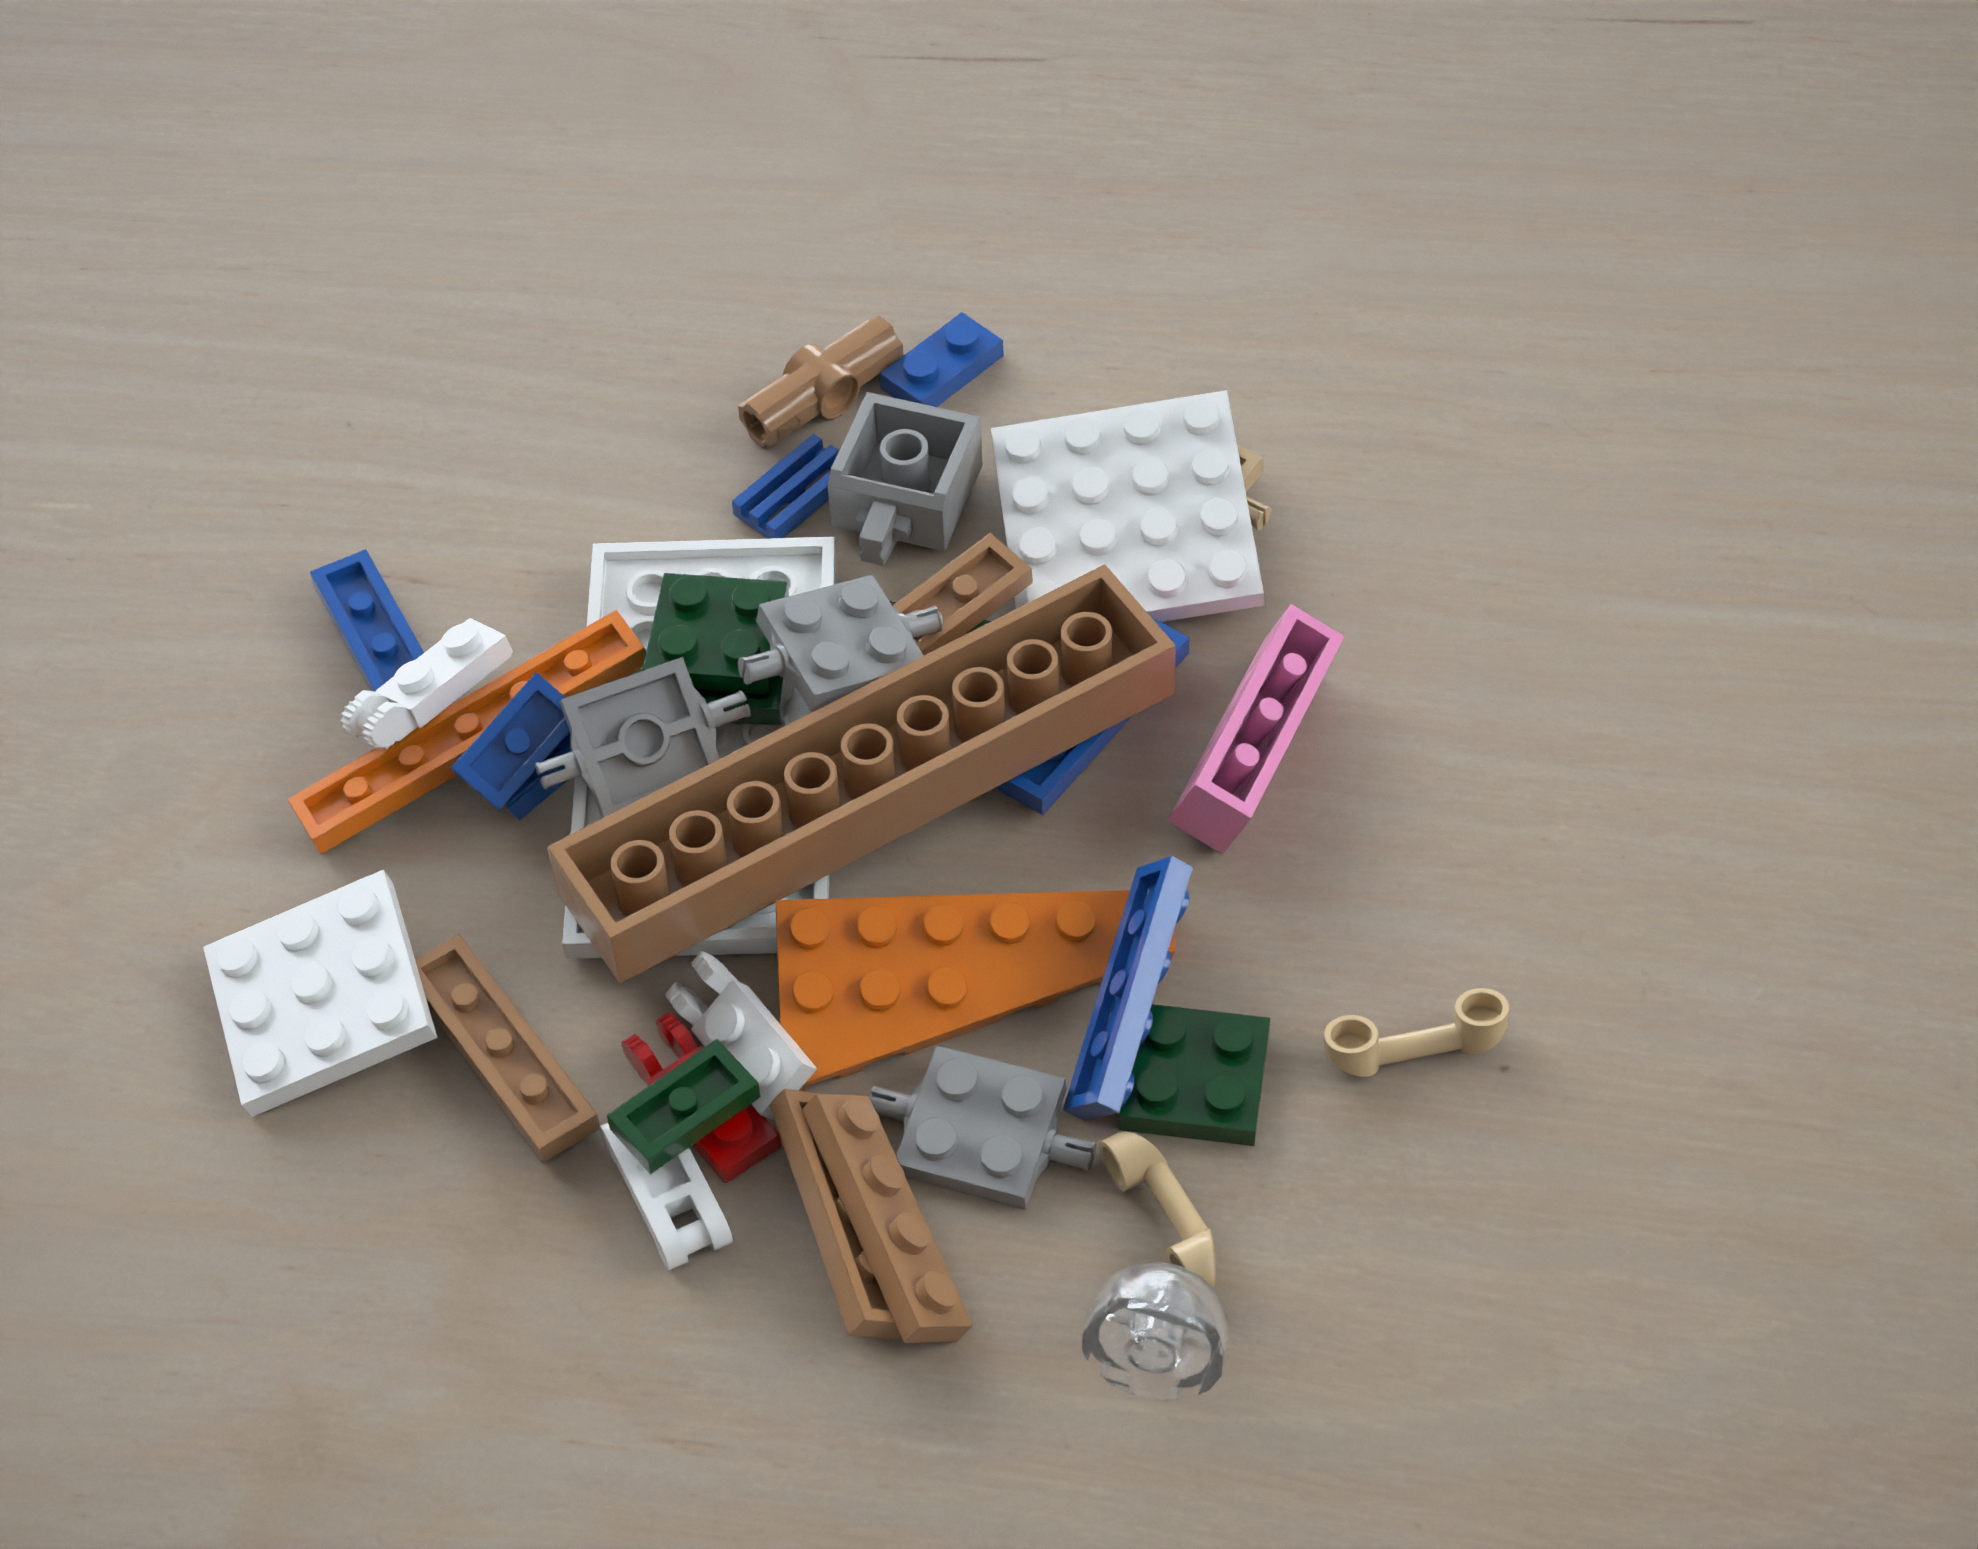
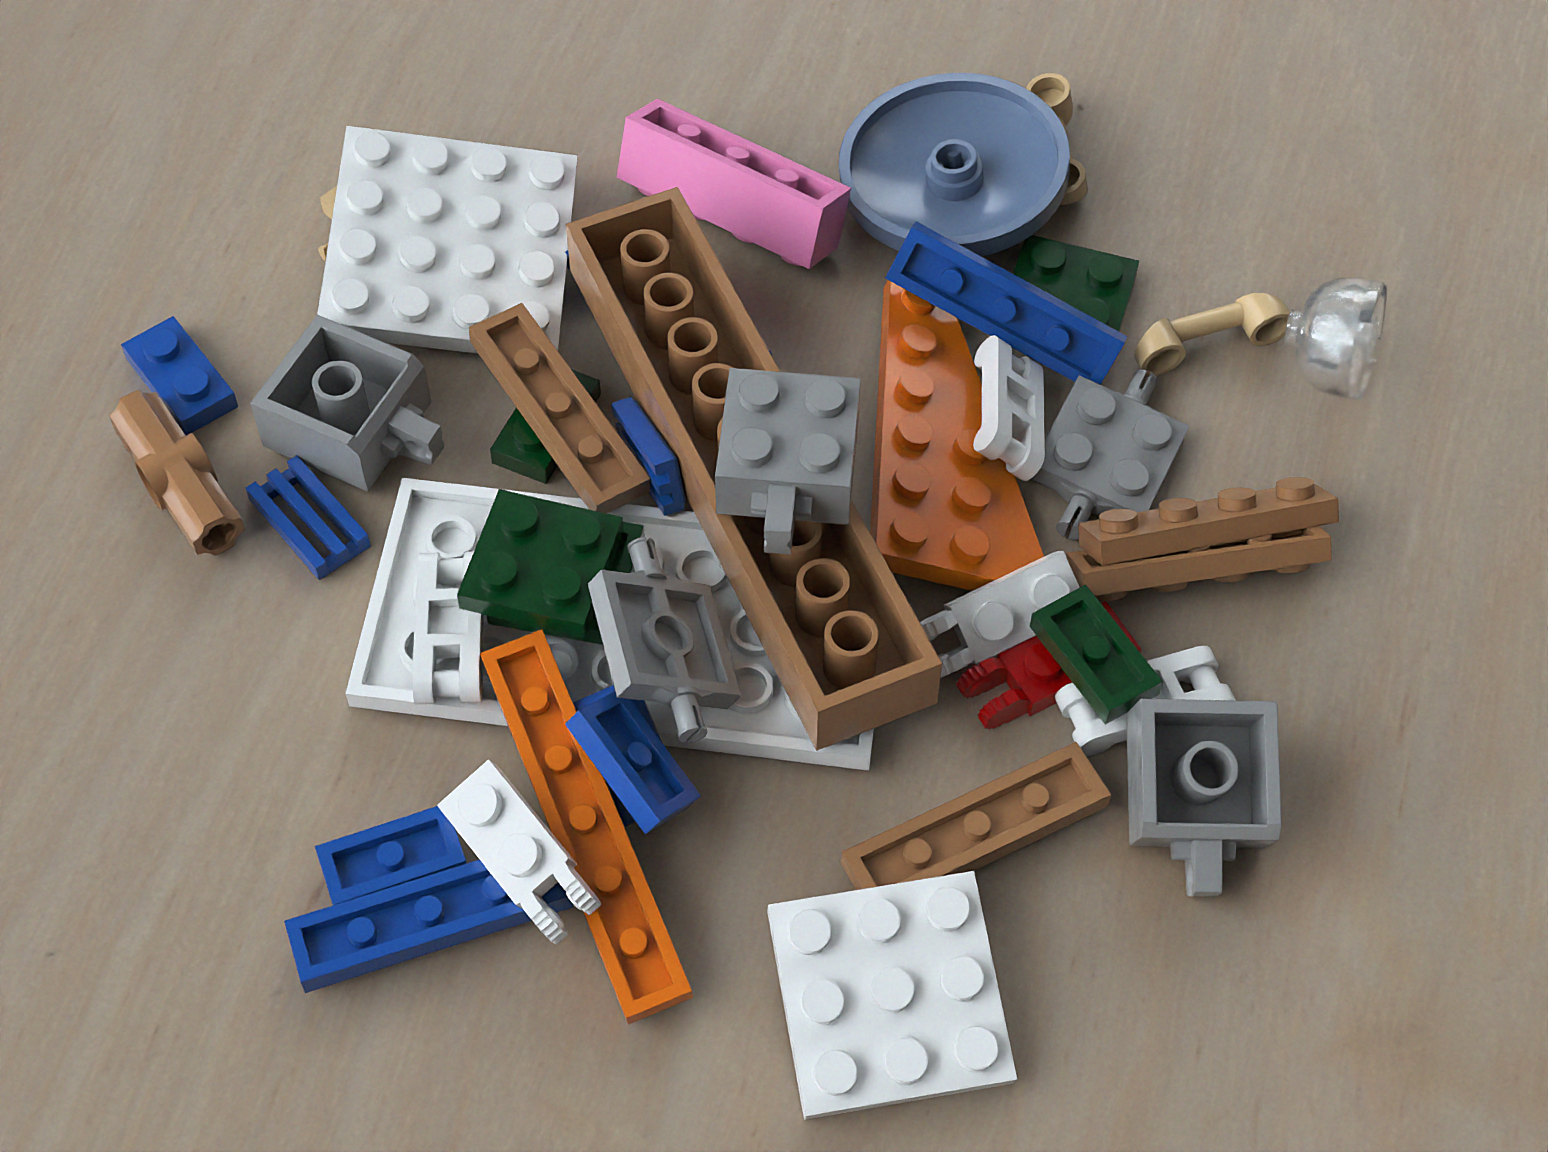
camera: 85 degrees left, 5 degrees up
light grey plate [738,575,943,712] -> none
none -> blue plate [315,806,467,905]
none -> white plate [412,551,484,704]
none -> light grey hinge [715,368,861,555]
none -> sand blue dish [839,73,1070,257]
none -> white plate [973,335,1045,481]
none -> light grey hinge [1127,699,1282,897]

